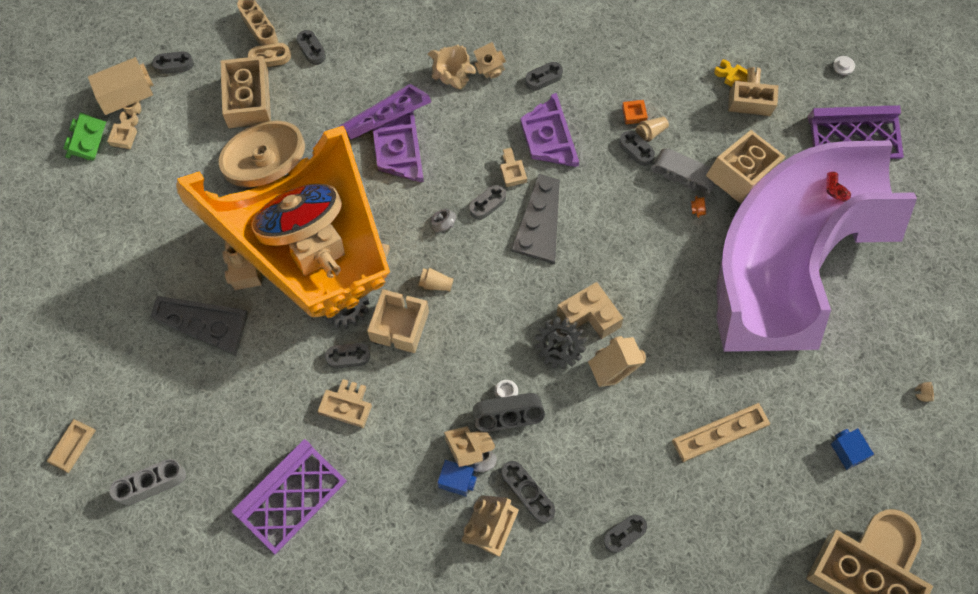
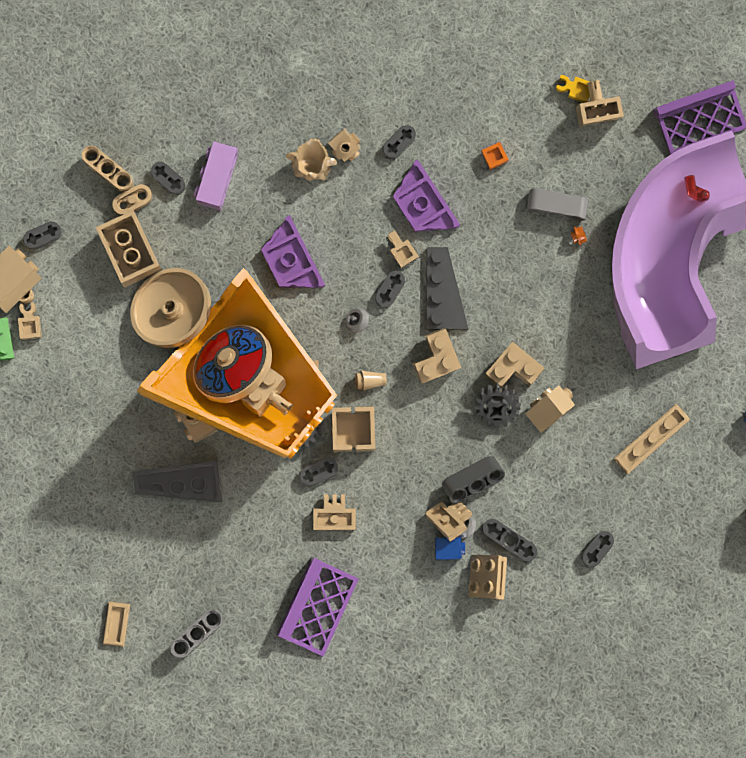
camera: 20 degrees left, 15 degrees up
medium lavender wing [339,84,431,139] -> none
white plate [494,380,518,398] -> none
dark grey beam [619,131,655,166] -> none
tan cone [636,116,669,142] -> none
tan brick [706,130,786,204] -> none
white plate [833,56,855,75] -> none
none -> lavender brick [194,141,238,210]
none -> tan brick [412,328,461,384]

